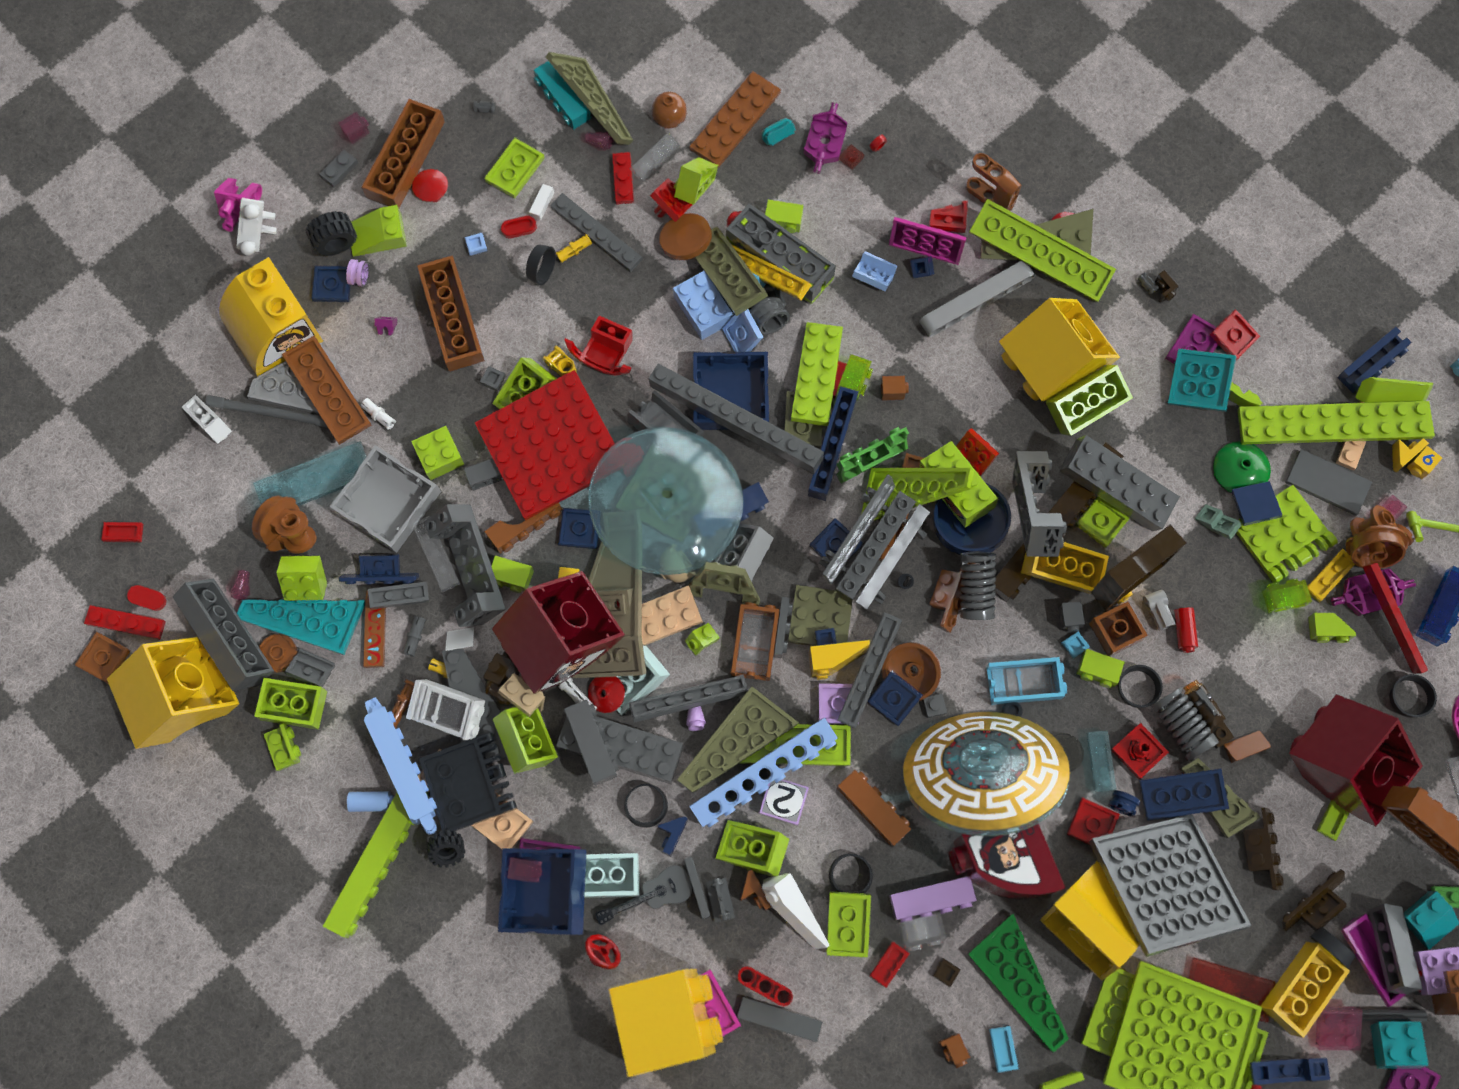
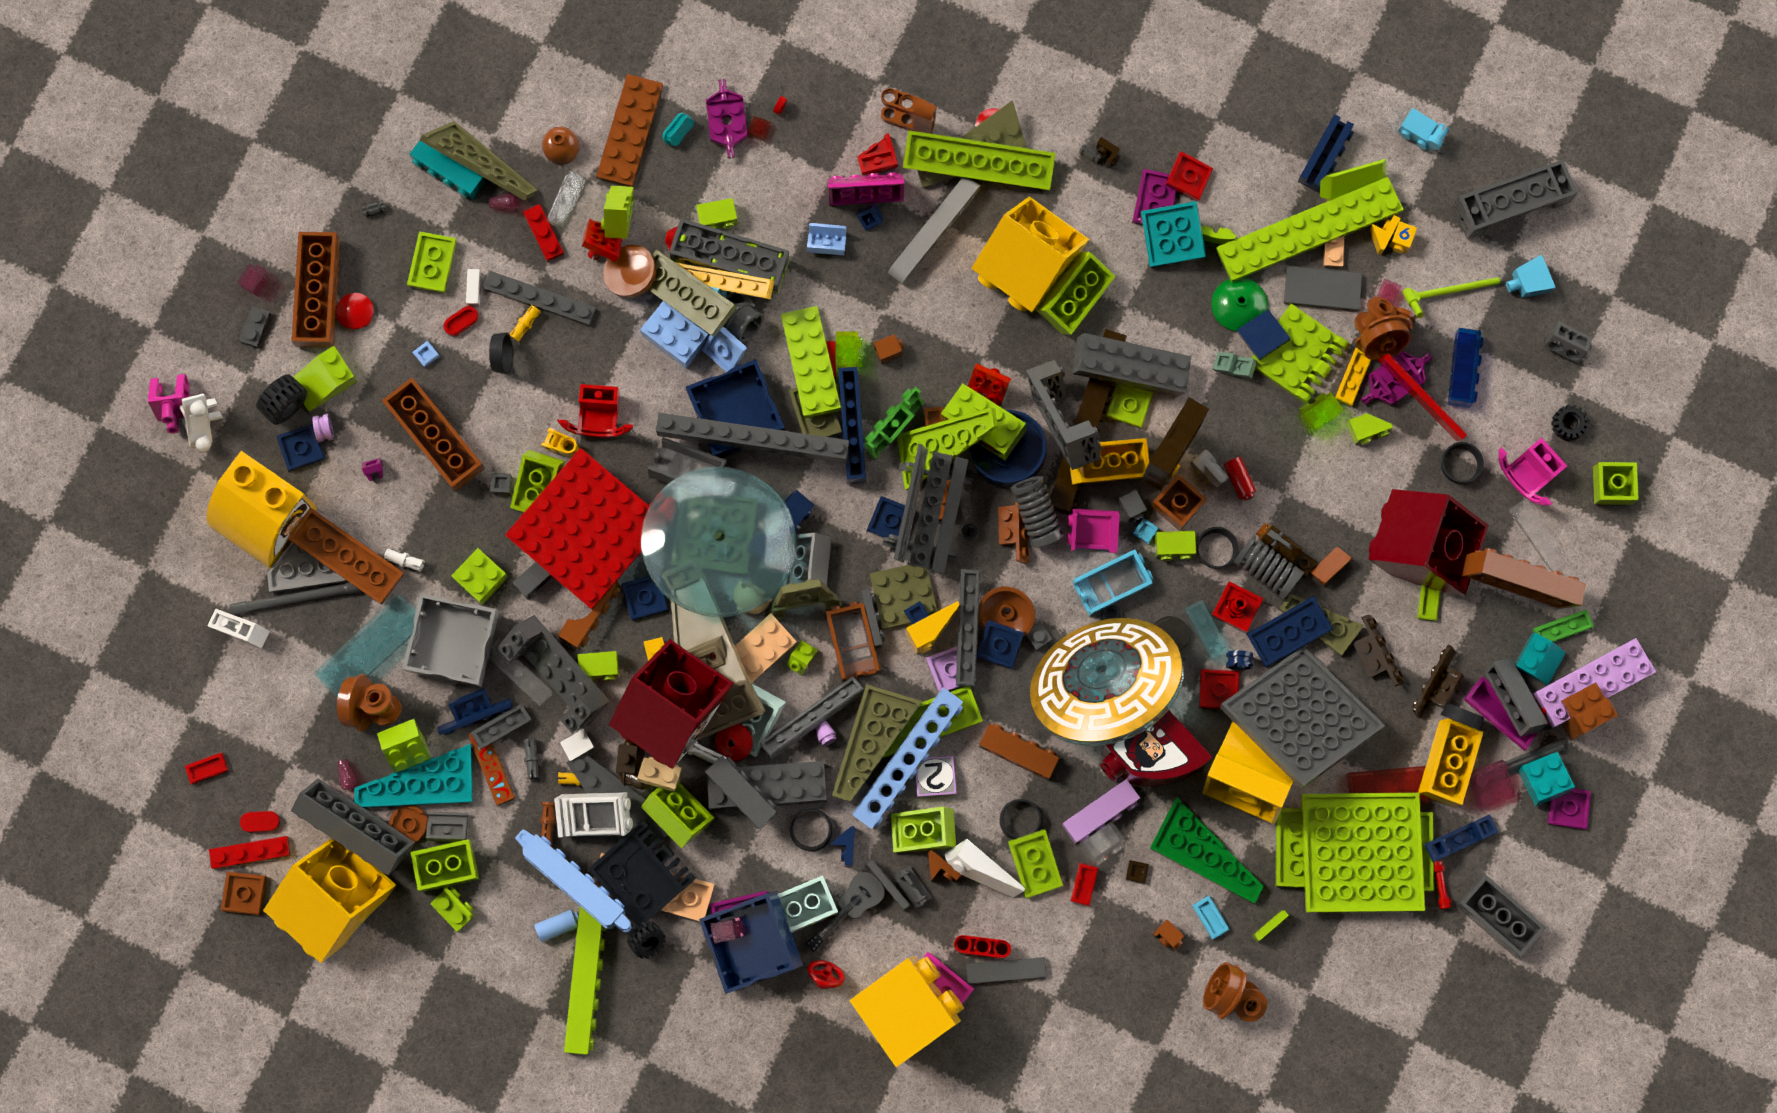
camera: 25 degrees left, 5 degrees up
none -> dark pink panel [1067,509,1120,553]

